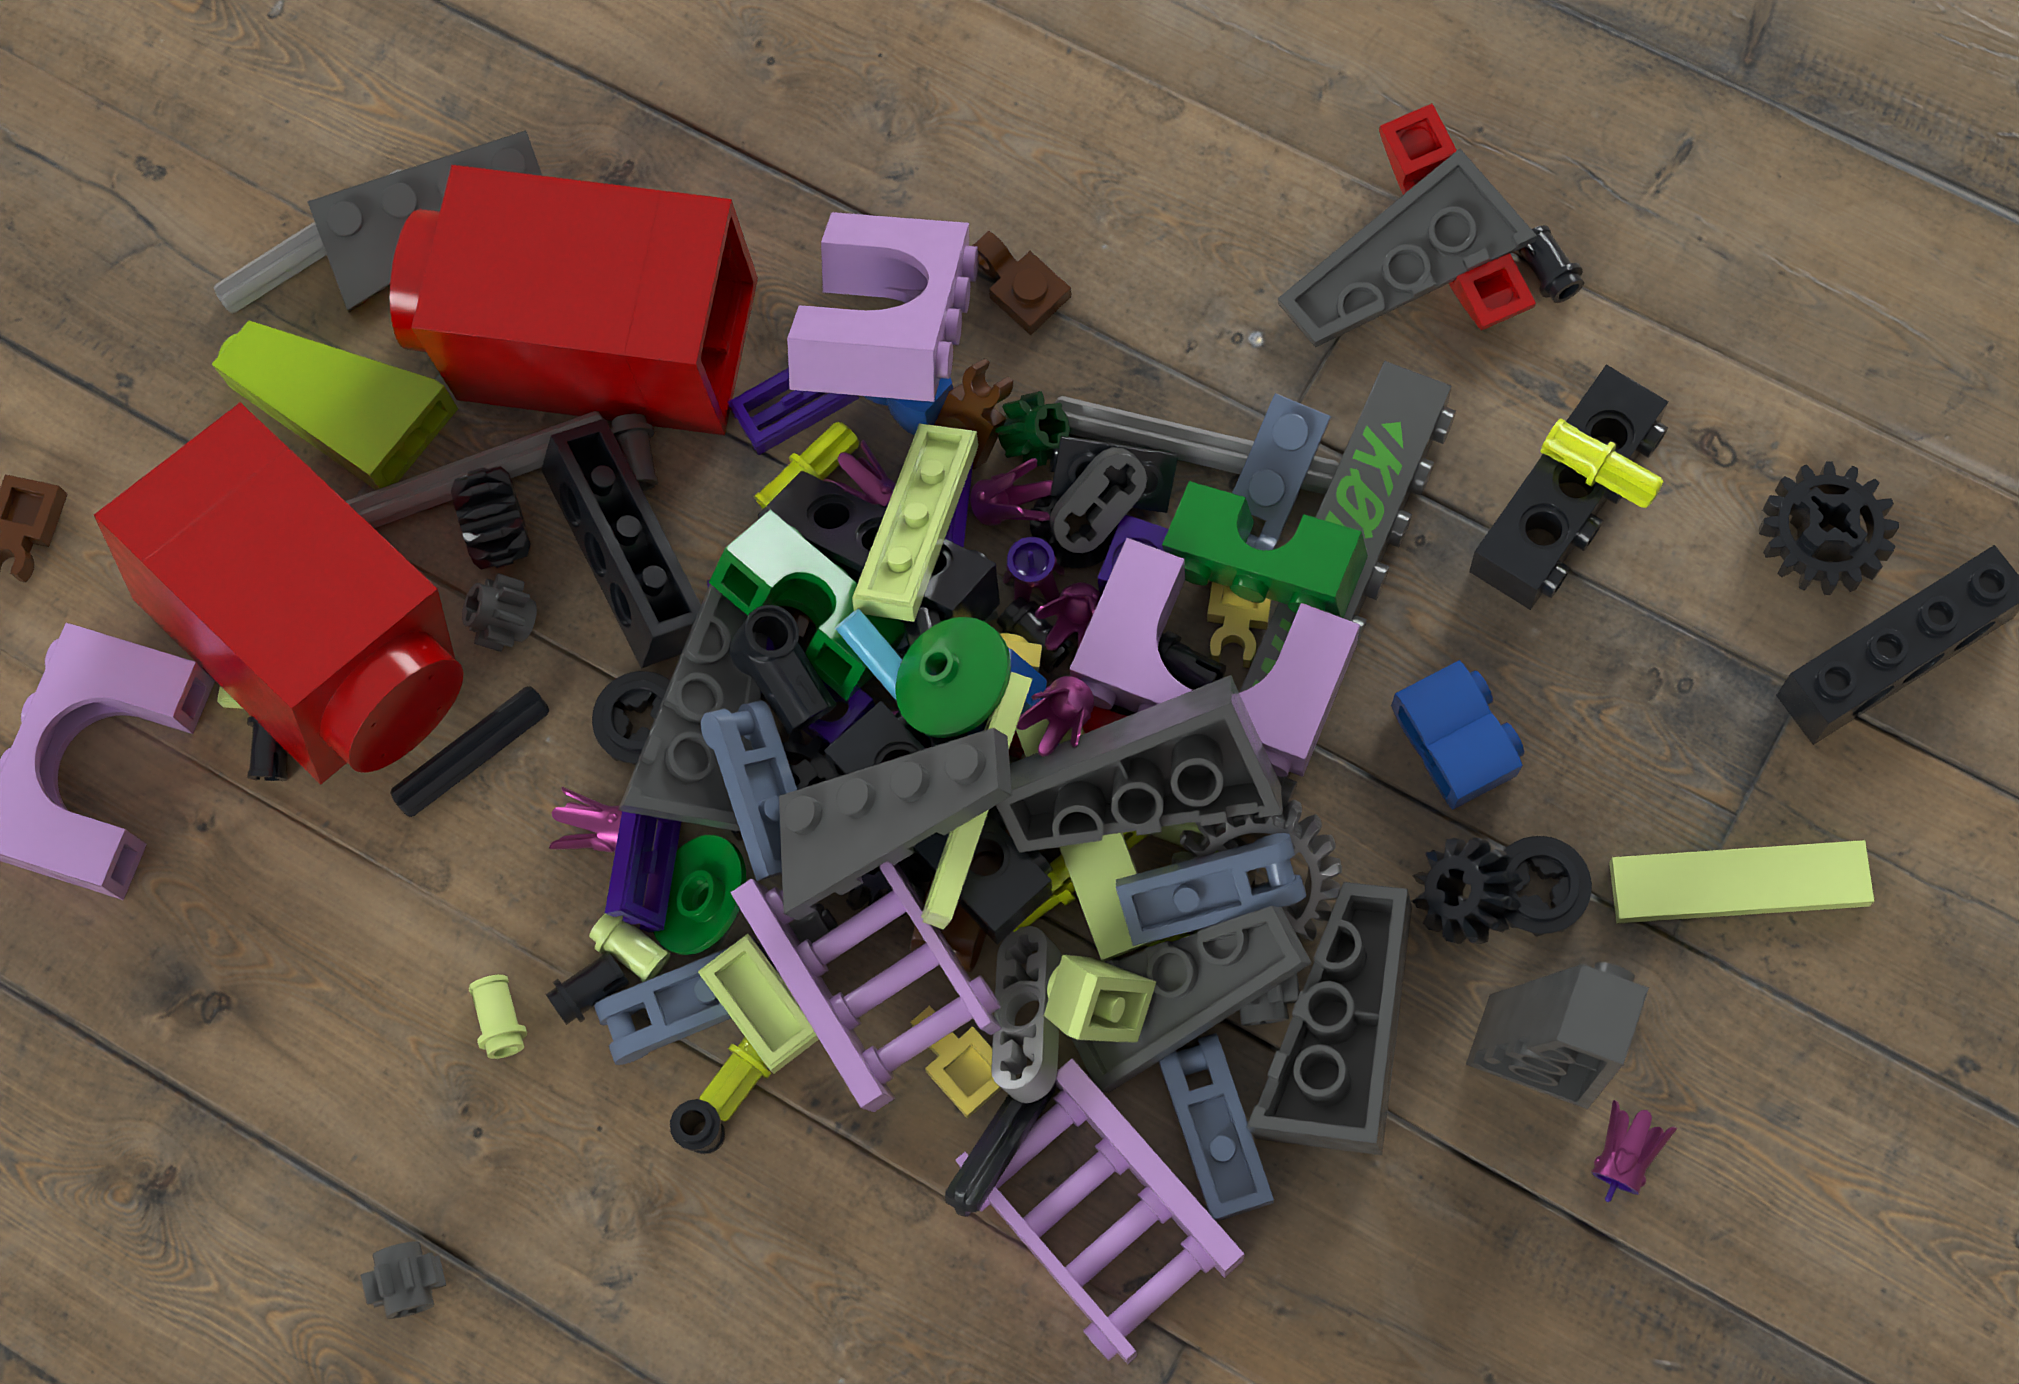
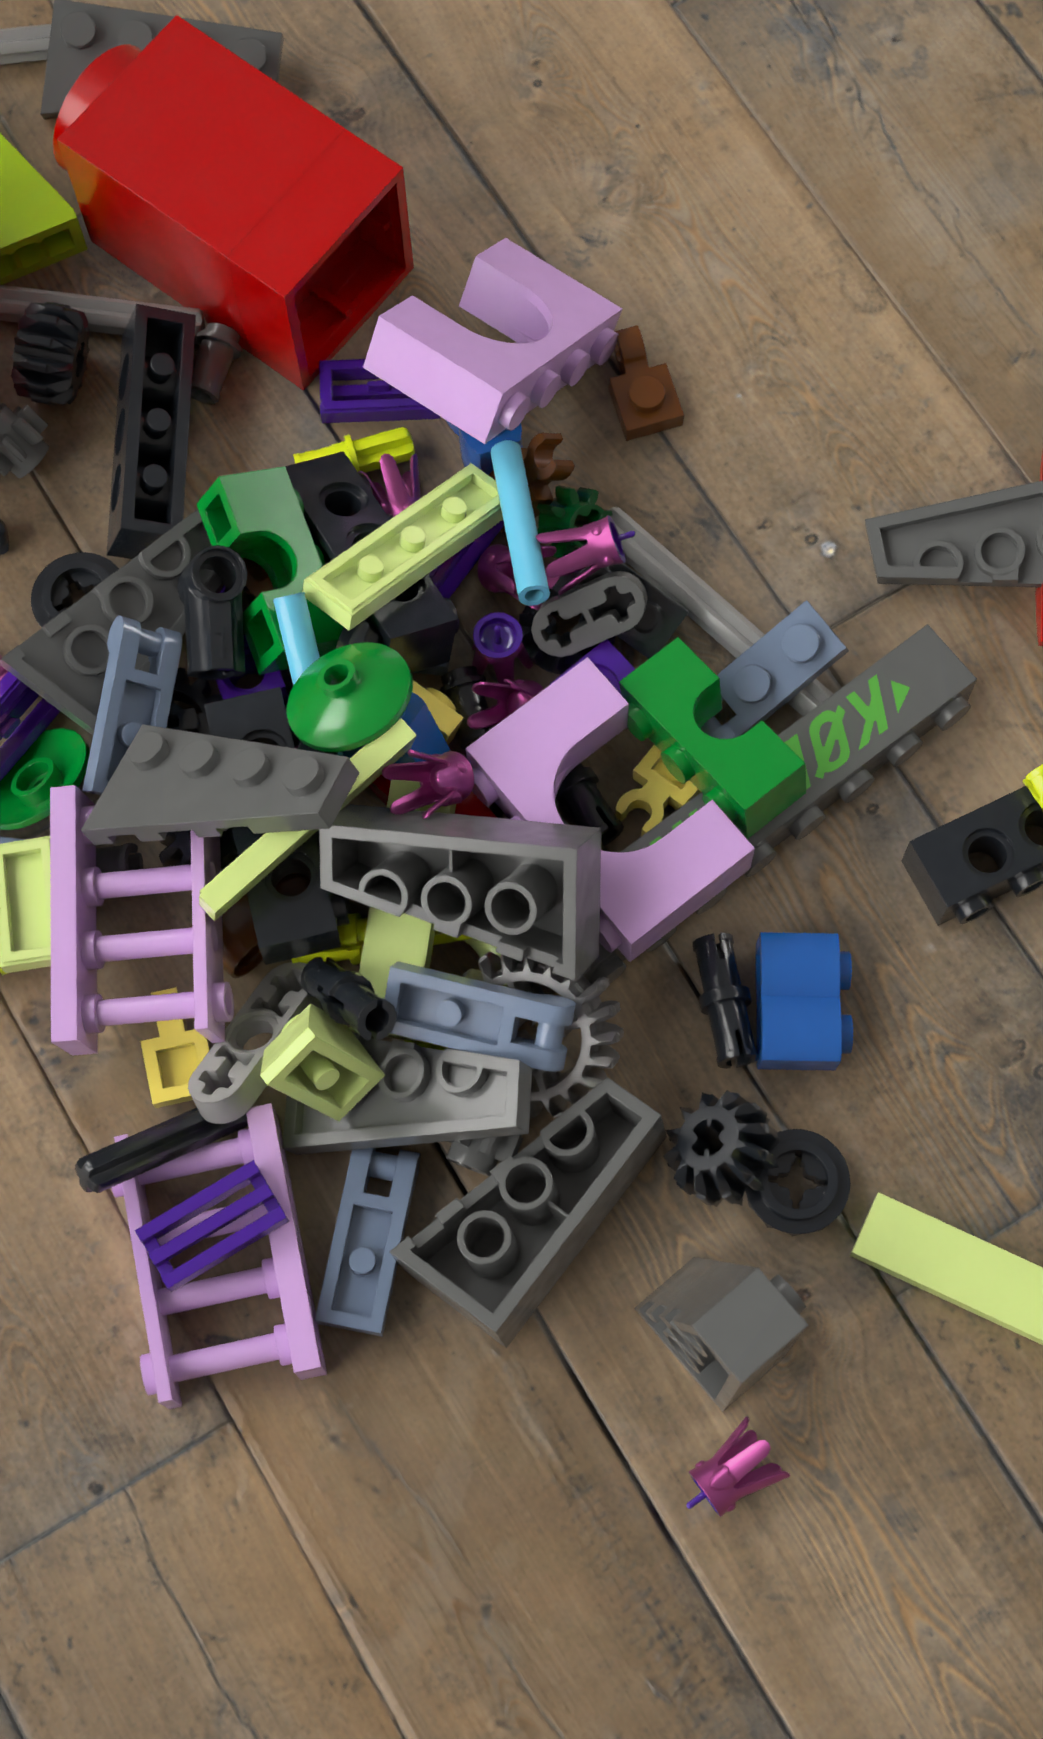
camera: 20 degrees right, 0 degrees up
none -> dark purple tile [135,1160,289,1292]
none -> black pin [301,957,397,1041]
none -> medium azure piece [490,440,550,606]
none -> flat silver piece [536,515,636,596]
none -> black pin [692,933,759,1069]

